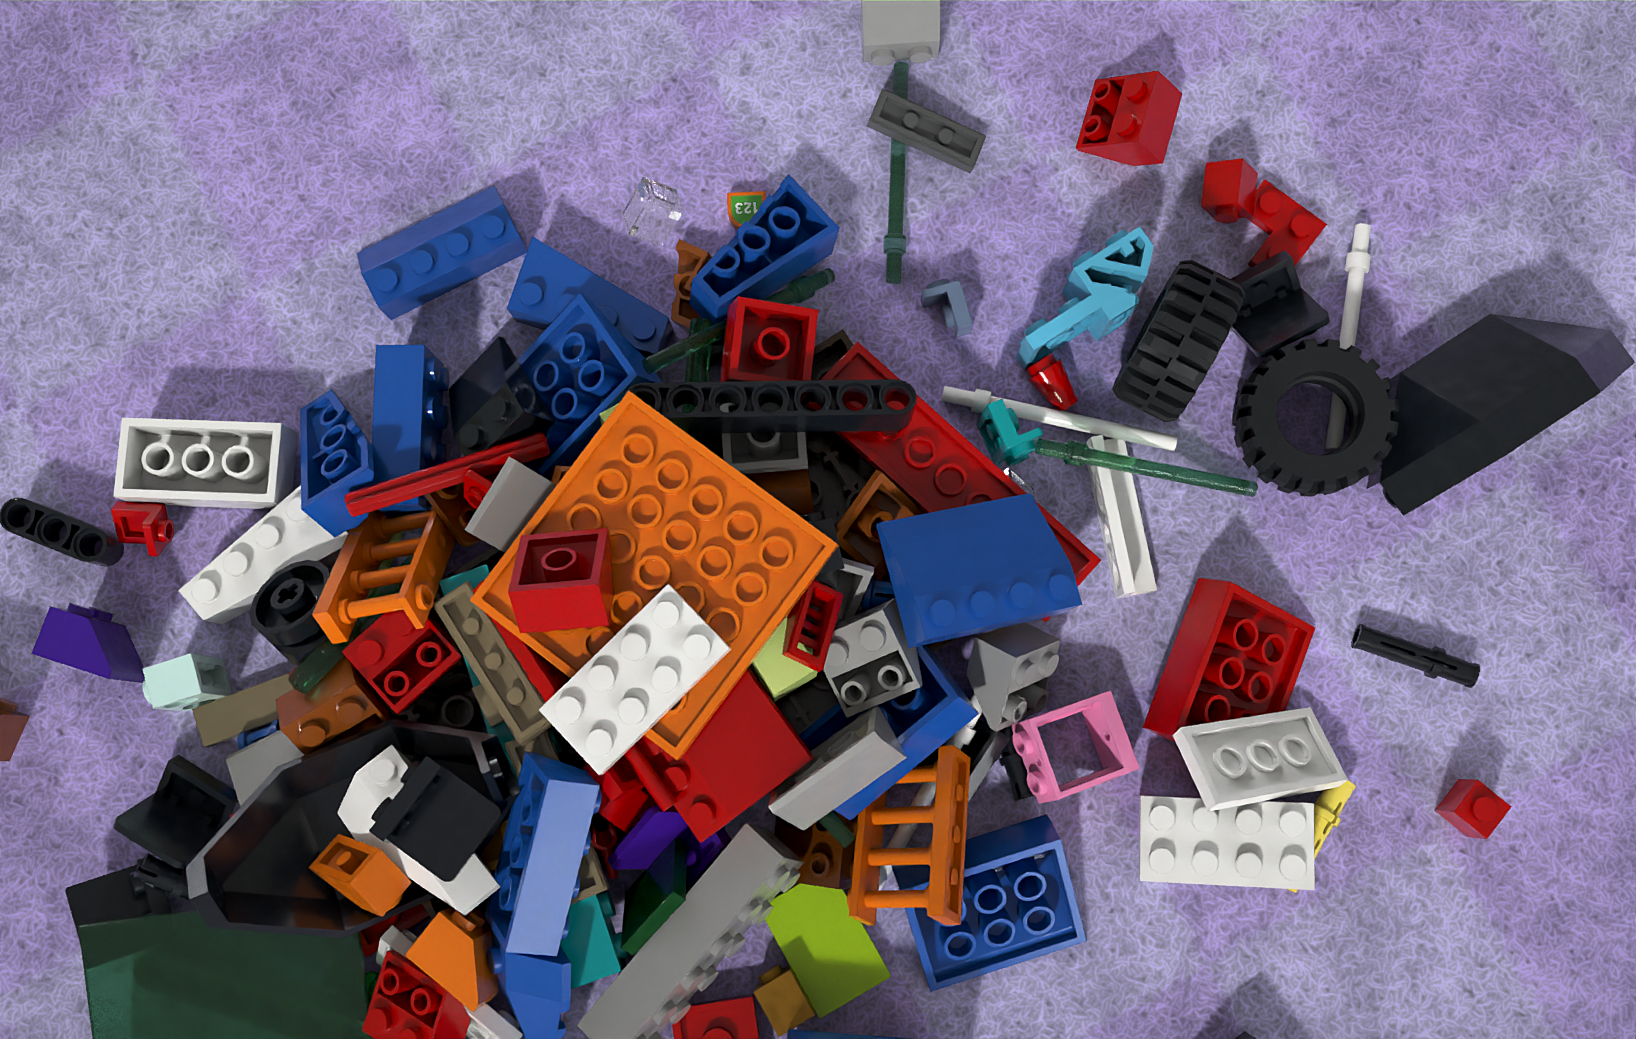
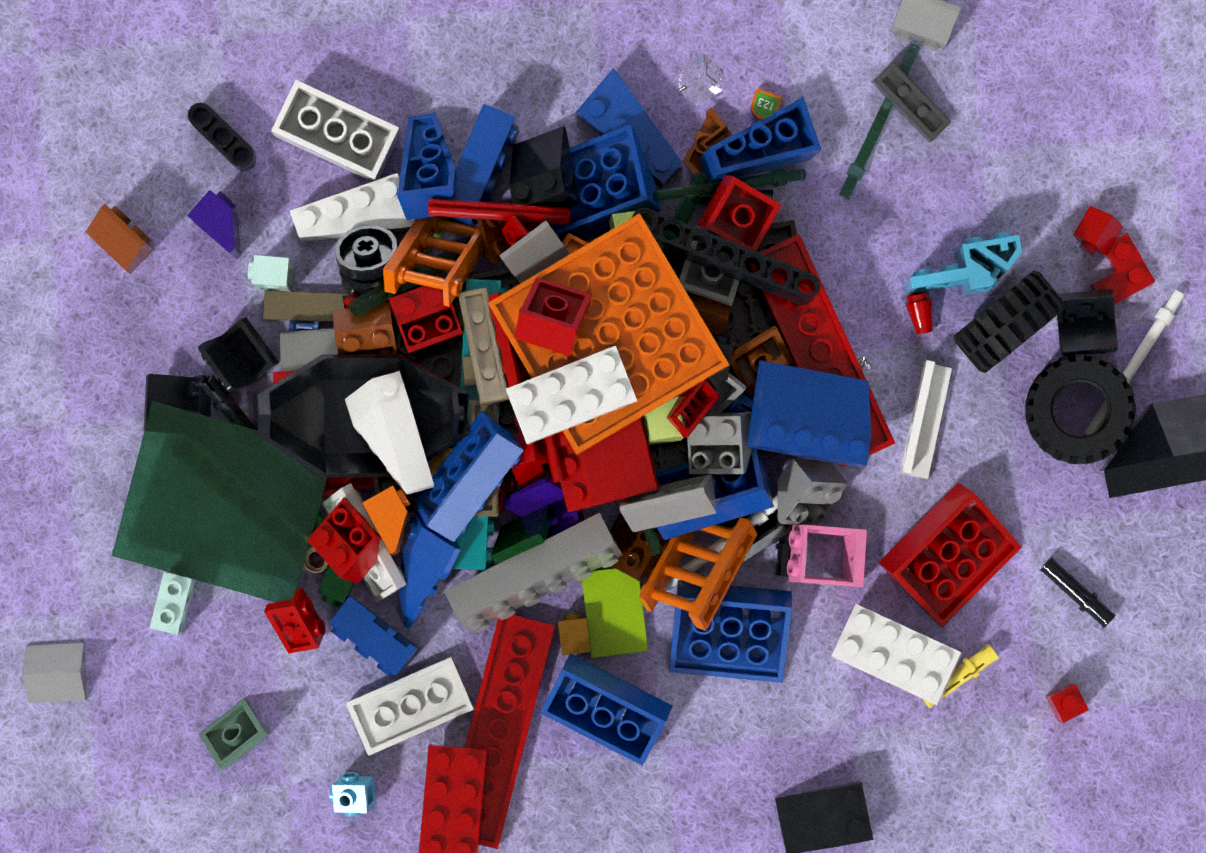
camera: 15 degrees right, 5 degrees up
red bracket [111,501,174,557] -> none
orange slope [309,834,412,917] -> none
blue slope [357,185,528,320] -> none
black bracket [369,756,502,882] -> none
sand blue bracket [921,279,973,338] -> none
white bar [941,386,1178,451] -> none
teal bracket [976,399,1044,467] -> none
clear green bar [1035,438,1258,497] -> none
red slope [1076,71,1183,166] -> none
white plate [1173,707,1348,811] -> none

